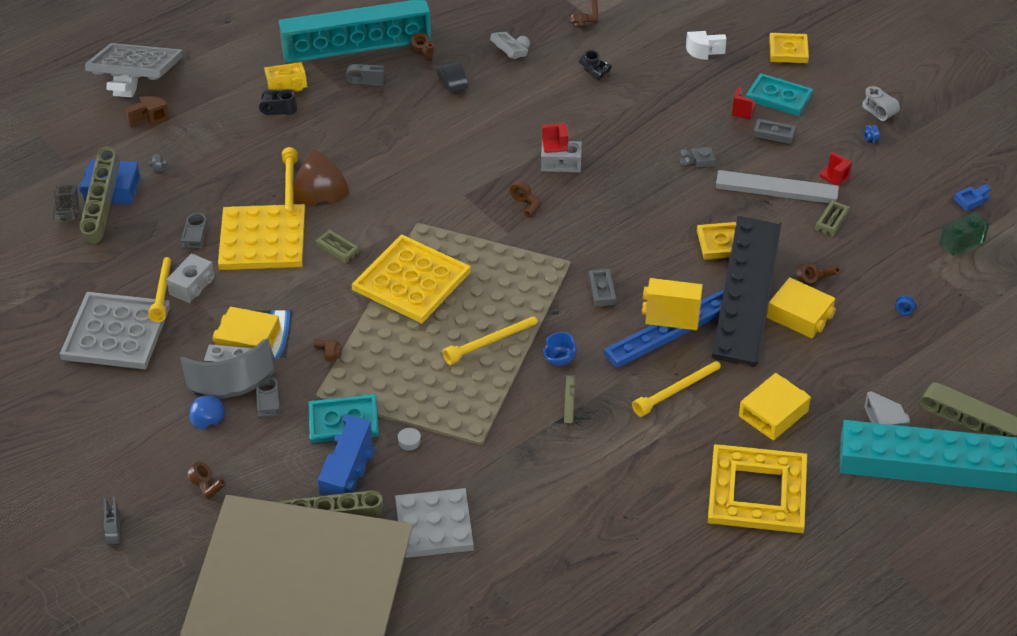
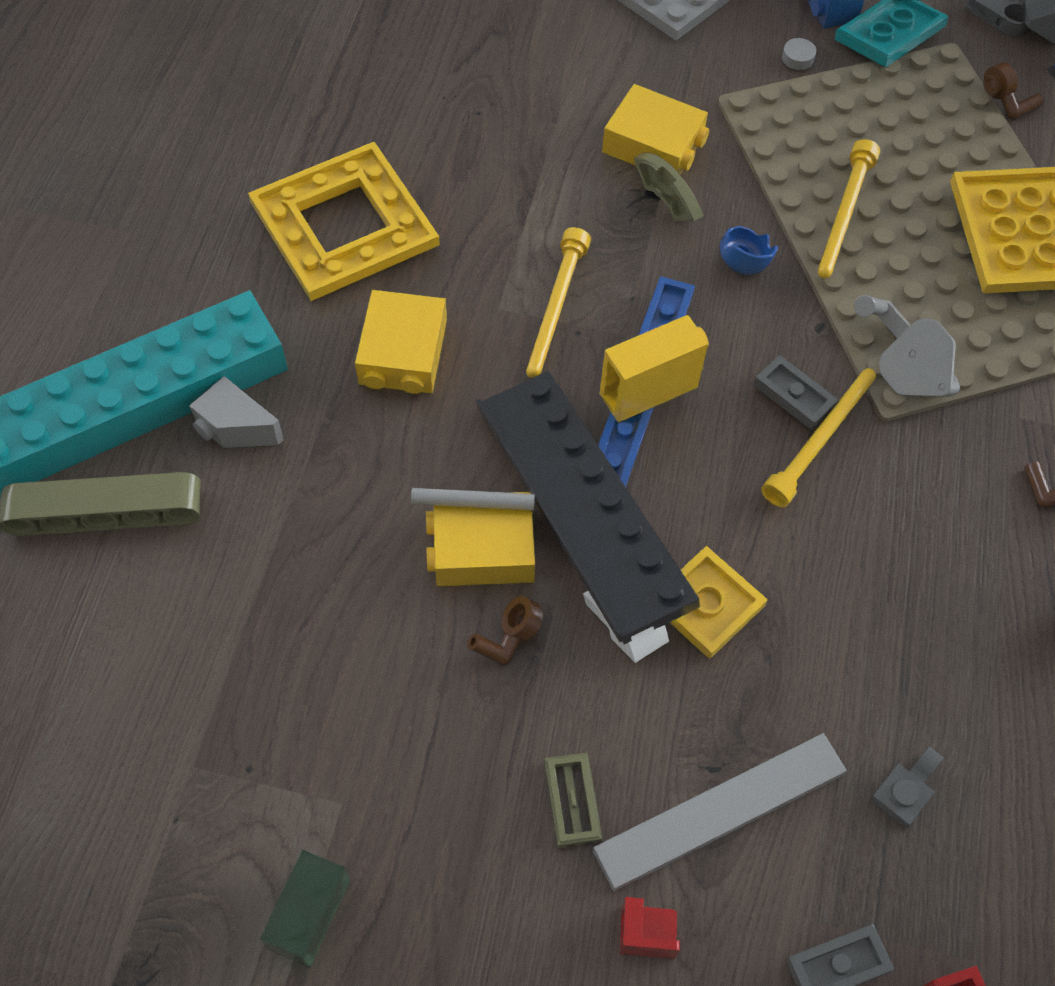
camera: 140 degrees right, 15 degrees up
blue plate [895,296,917,315] -> none
none -> light grey bar [411,488,535,510]
none -> yellow brick [602,84,709,174]
none -> yellow piece [761,368,876,508]
none -> light grey piece [853,295,960,397]

